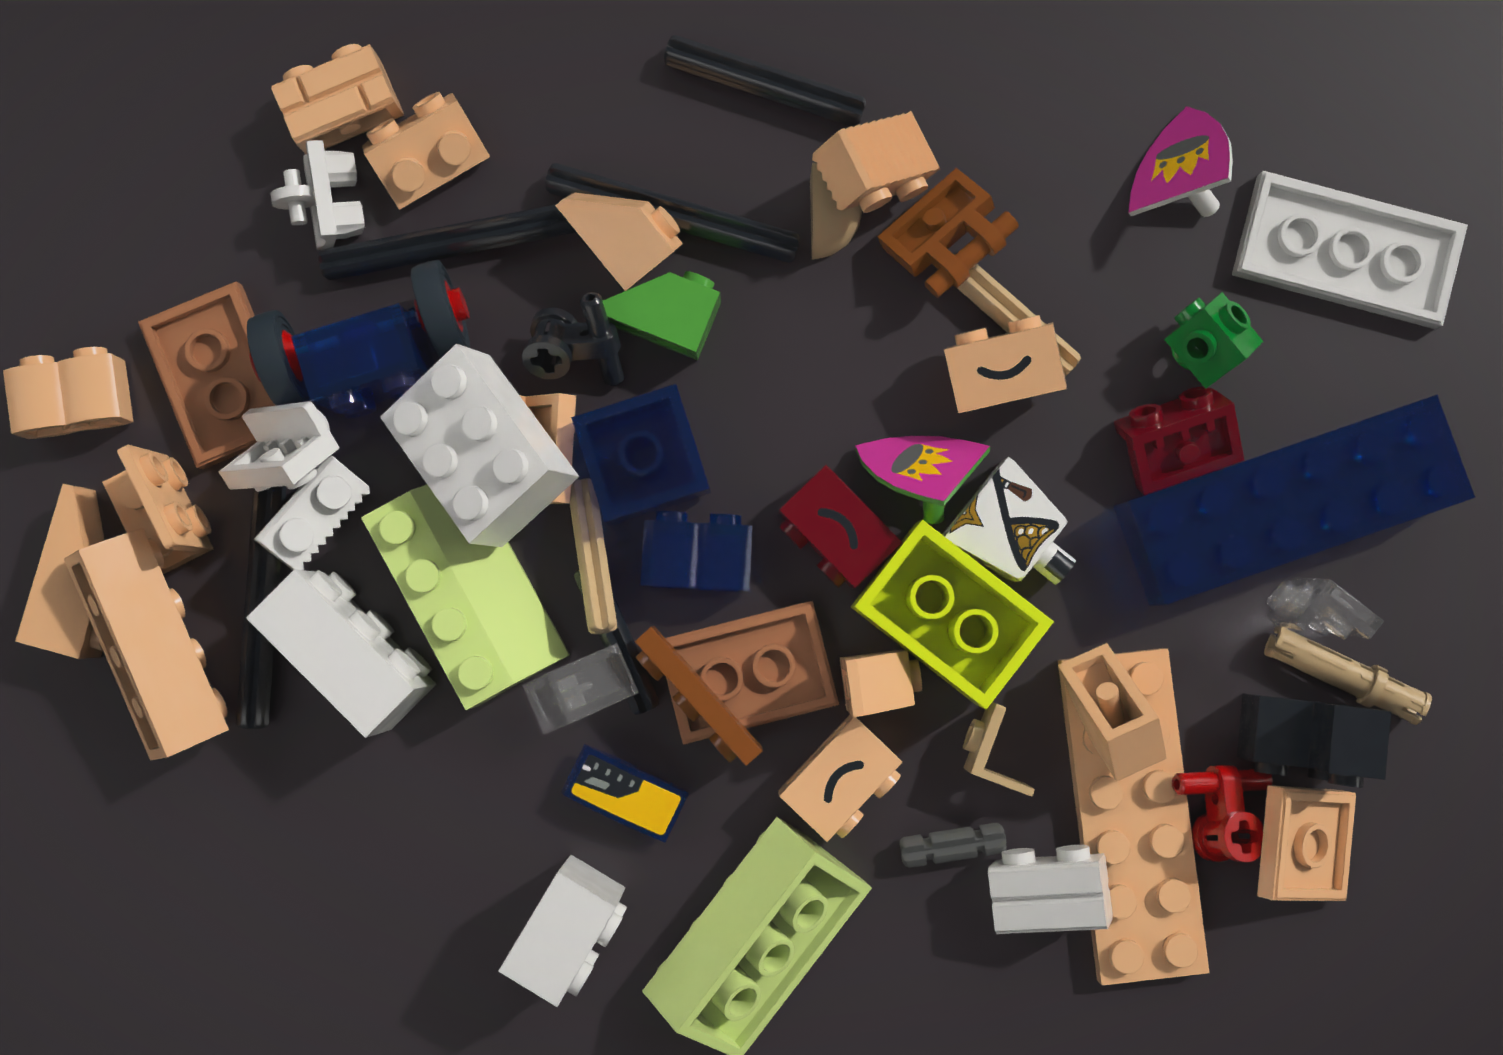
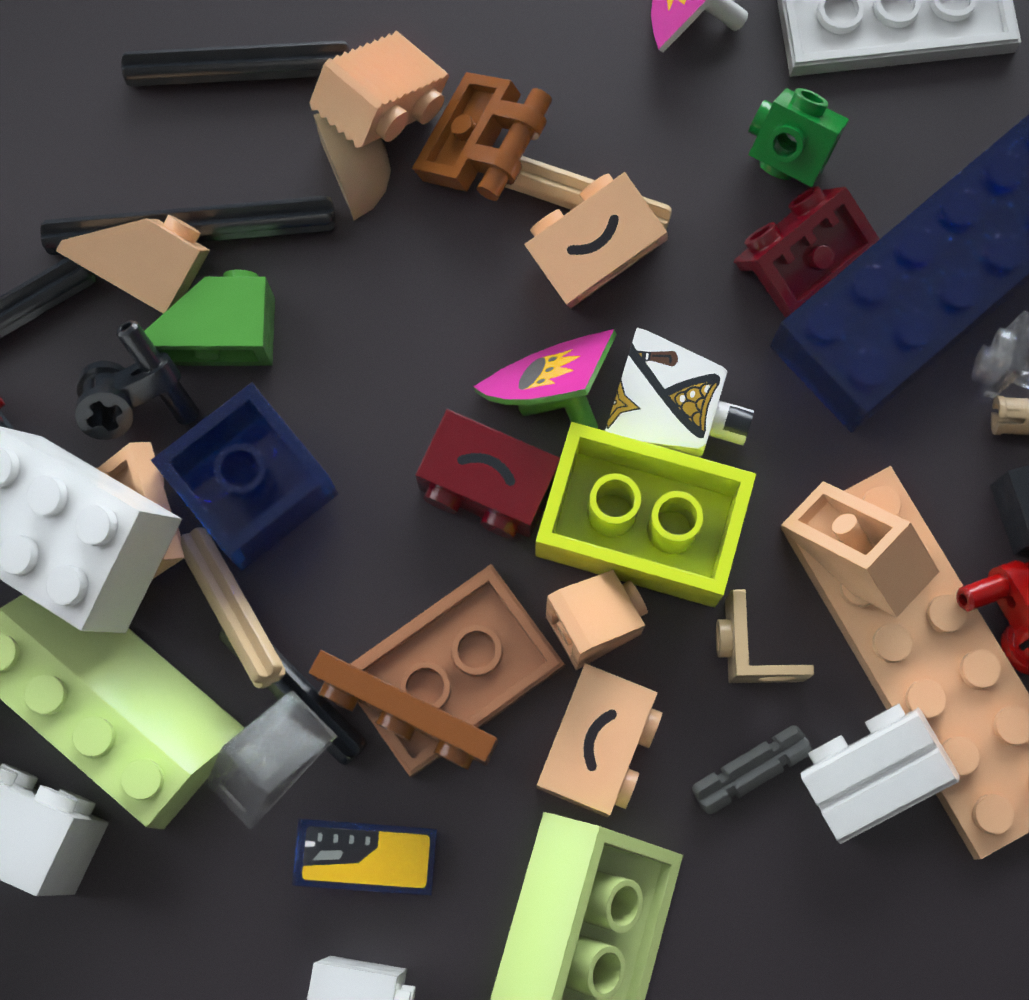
camera: 20 degrees left, 10 degrees down
clear blue brick [640,511,752,592] -> none

